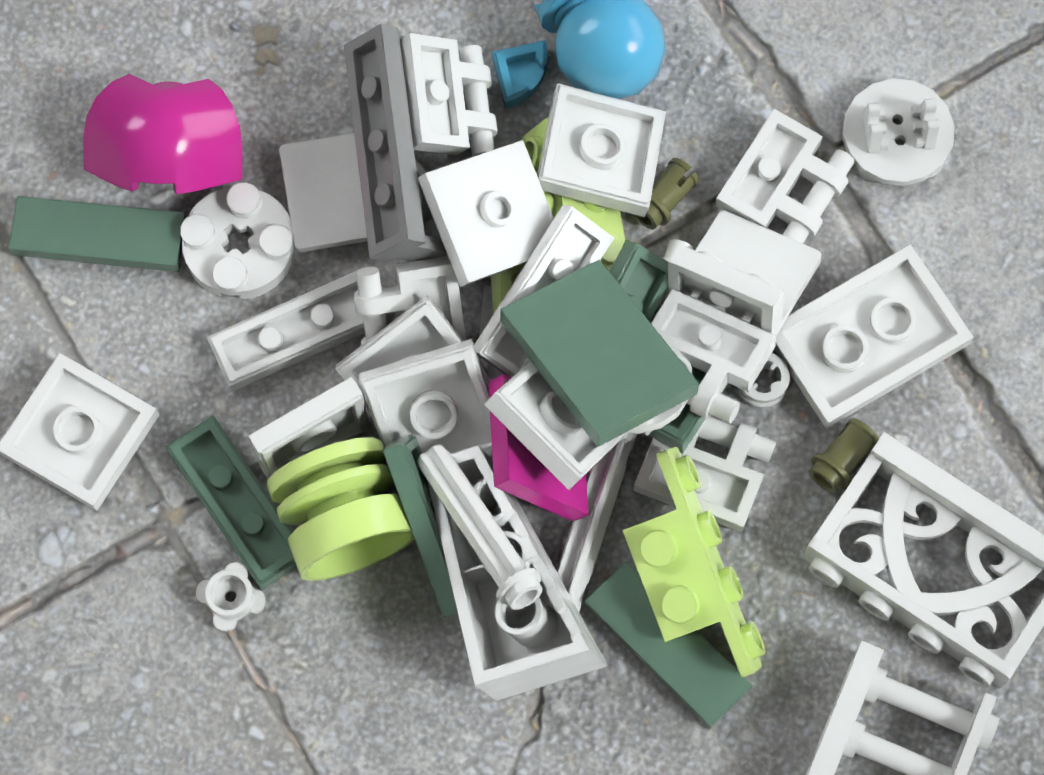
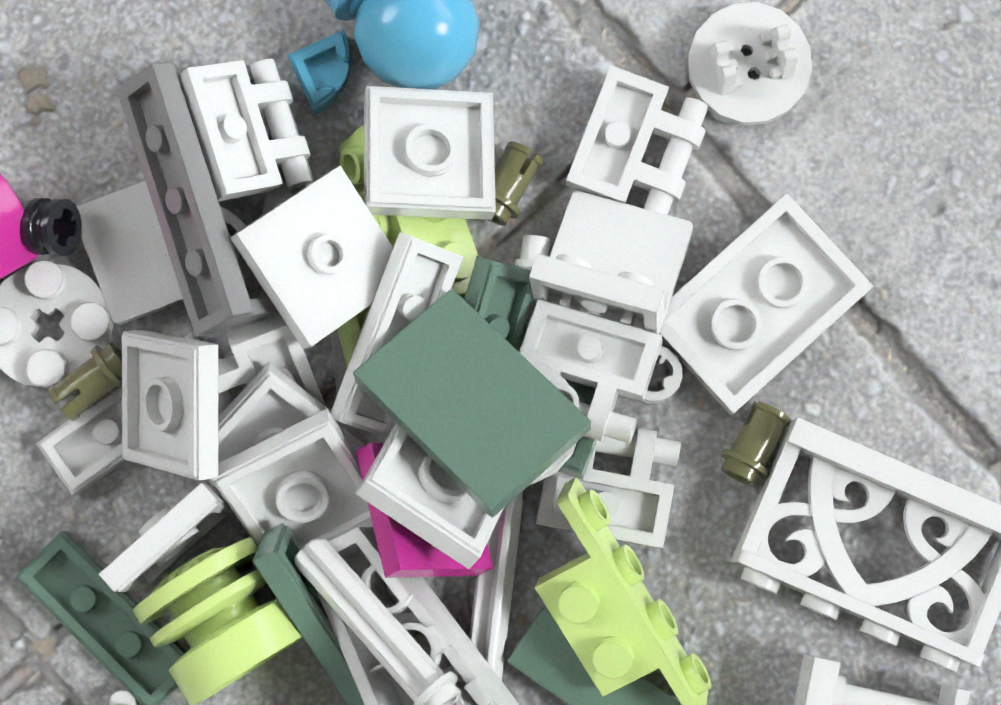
camera: 15 degrees left, 10 degrees up
none -> black bush [21,198,82,256]
none -> olive pin [48,343,122,421]
none -> white plate [122,330,218,480]

